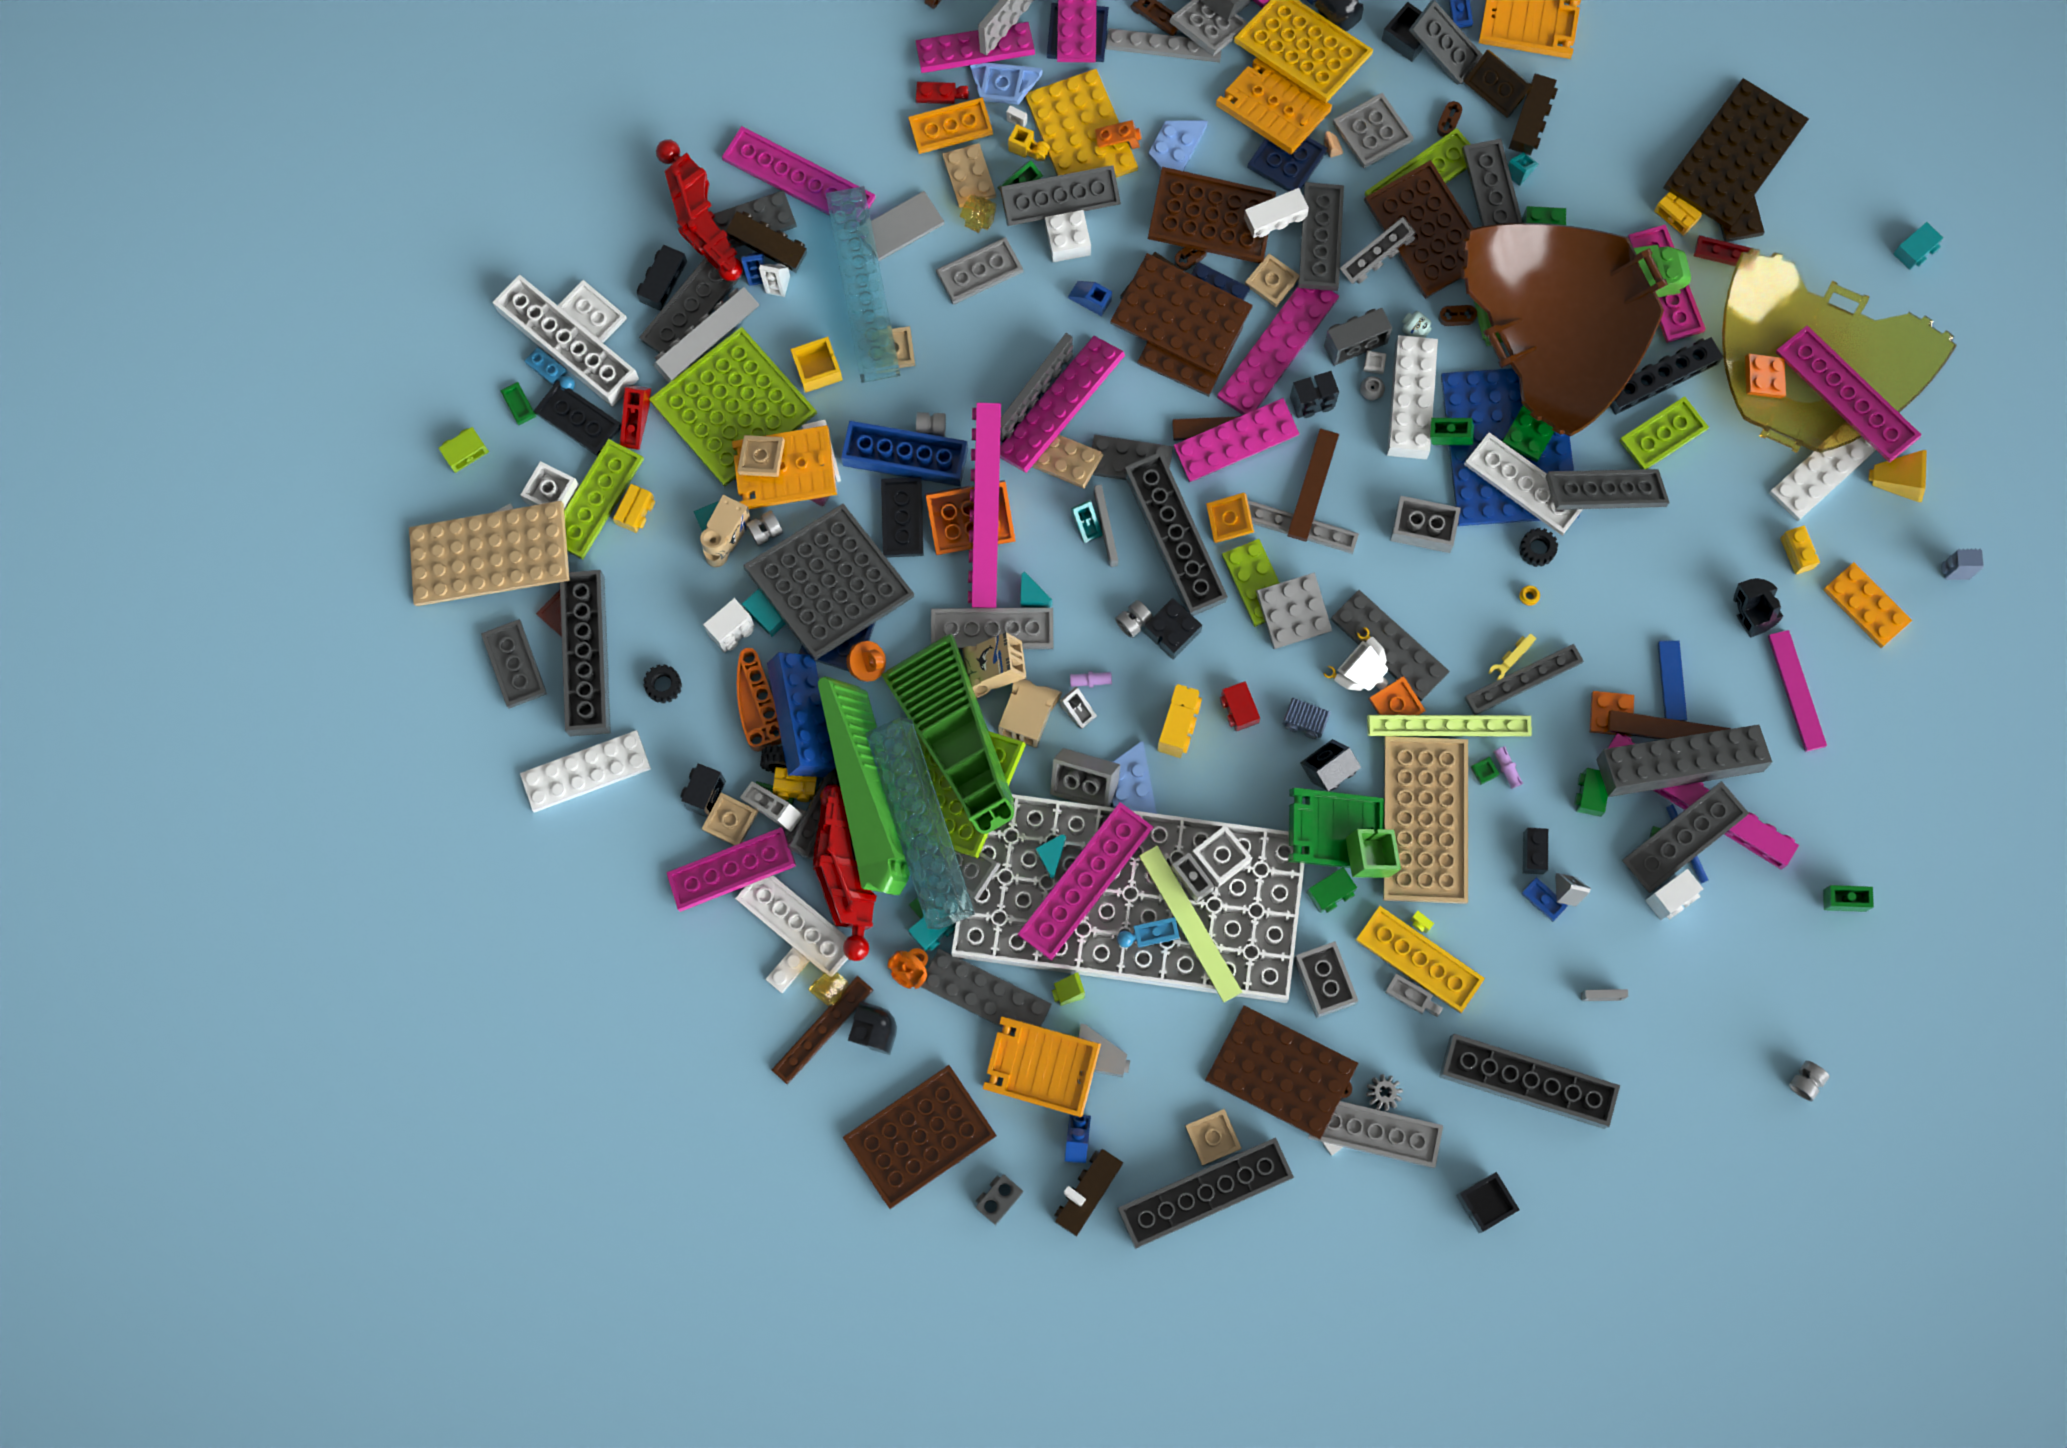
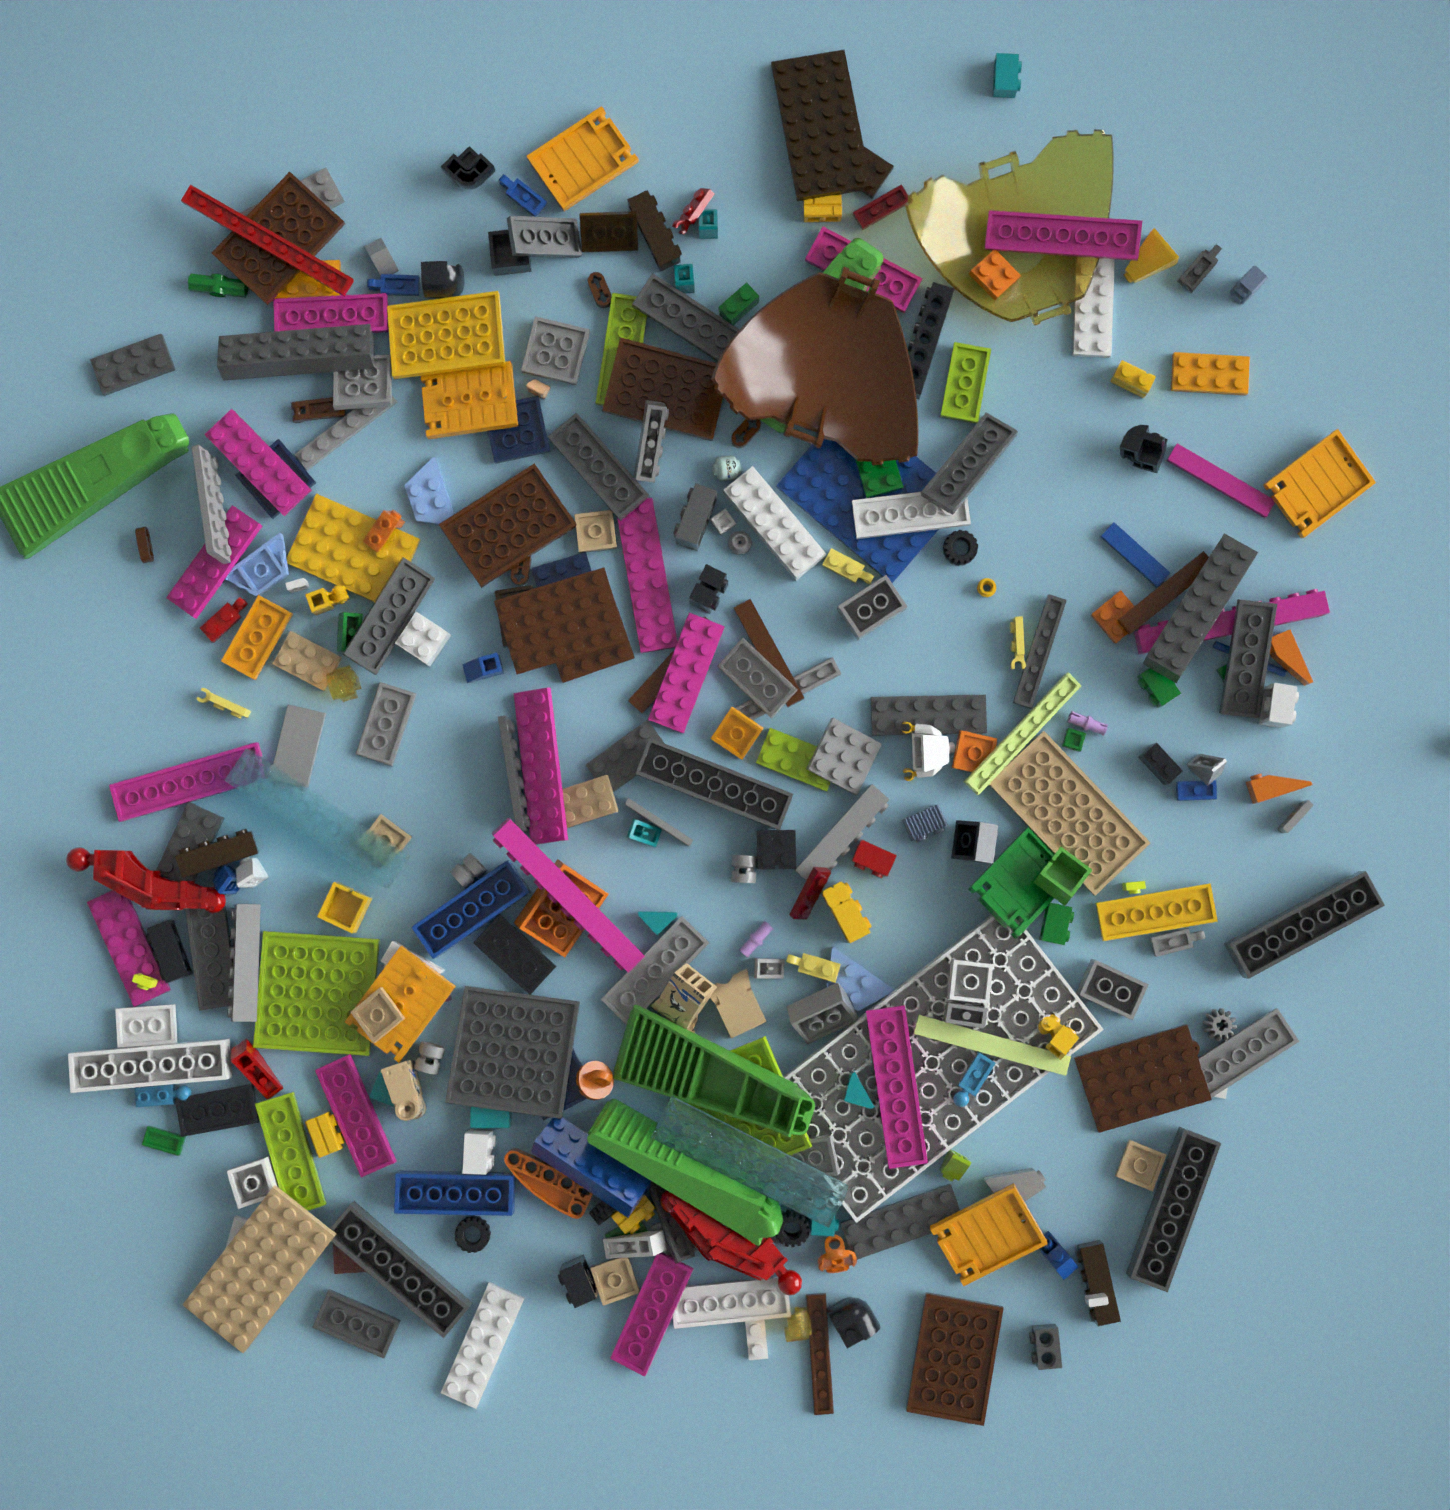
camera: 45 degrees left, 10 degrees up
lime brick [438,427,489,473] -> none
white brick [1244,188,1309,238] -> none
green brick [1430,418,1474,445] -> none
black piece [1456,1172,1520,1233] -> none
green brick [1823,885,1874,912] -> none
none -> dark pink plate [87,890,171,1007]
none -> neon yellow plate [132,973,158,990]
none -> light yellow plate [196,688,251,719]
none -> dark pink plate [315,1054,397,1177]
none -> blue brick [394,1170,516,1216]
none -> plate [672,188,715,235]
none -> teal slope [699,209,718,239]
none -> light grey tile [717,638,798,718]
none -> black tyre [776,1208,810,1248]
none -> light yellow plate [786,953,841,983]
none -> dark red plate [789,867,831,920]
none -> light grey brick [795,784,889,880]
none -> light yellow plate [822,548,874,585]
none -> yellow brick [1038,1014,1079,1060]
none -> dark grey hinge [1177,244,1222,293]
none -> orange slope [1245,773,1313,804]
none -> light orange door [1263,429,1376,538]
none -> orange slope [1269,629,1313,686]

